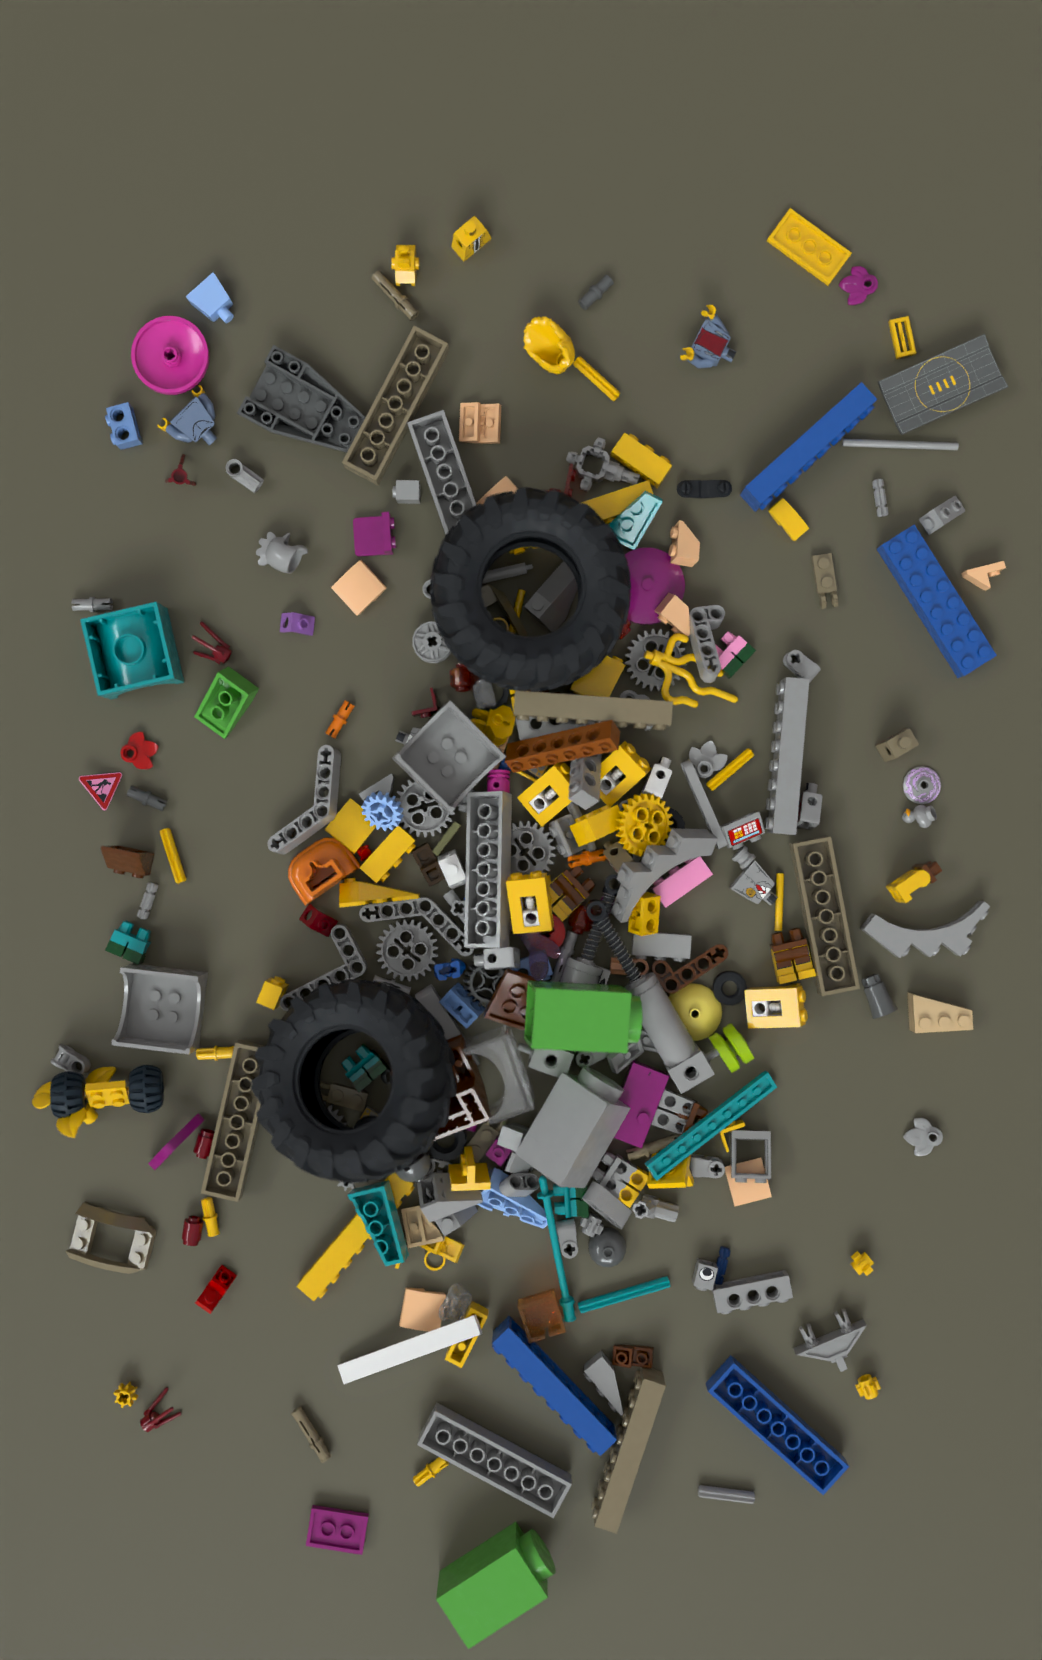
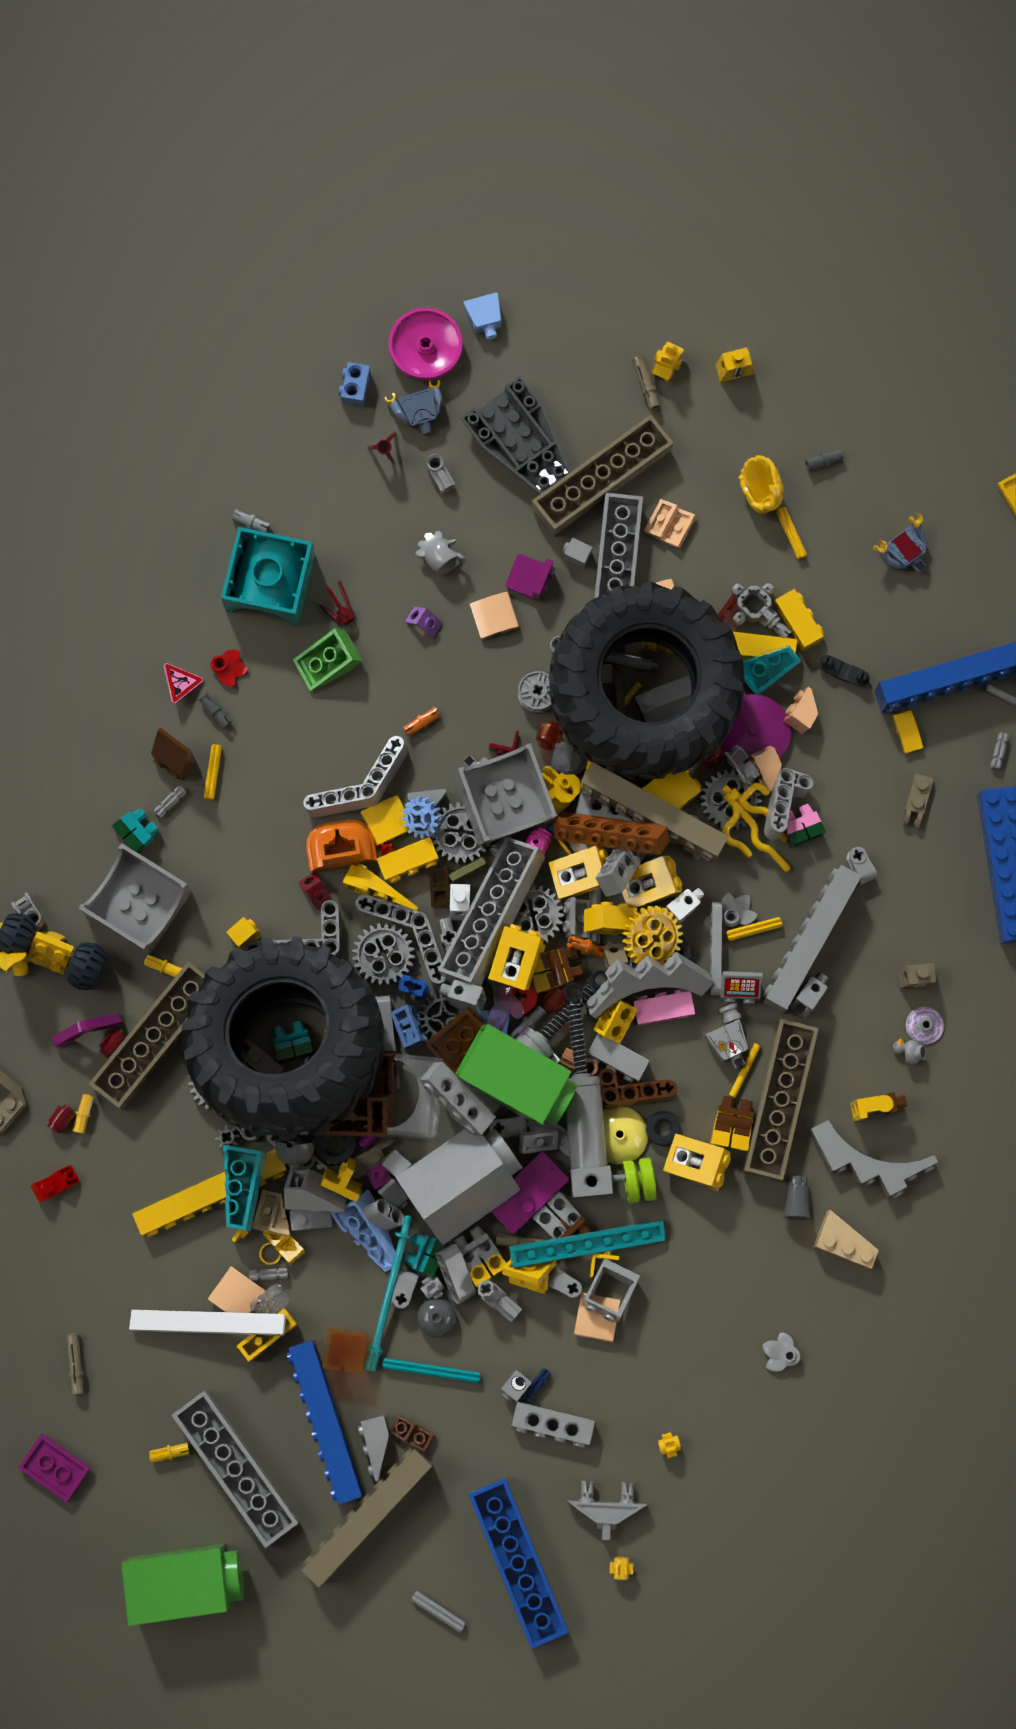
camera: 20 degrees right, 10 degrees down
none -> light grey axle [249,1268,288,1281]
none -> light grey brick [420,1062,496,1135]
none -> light grey hinge [724,745,760,783]

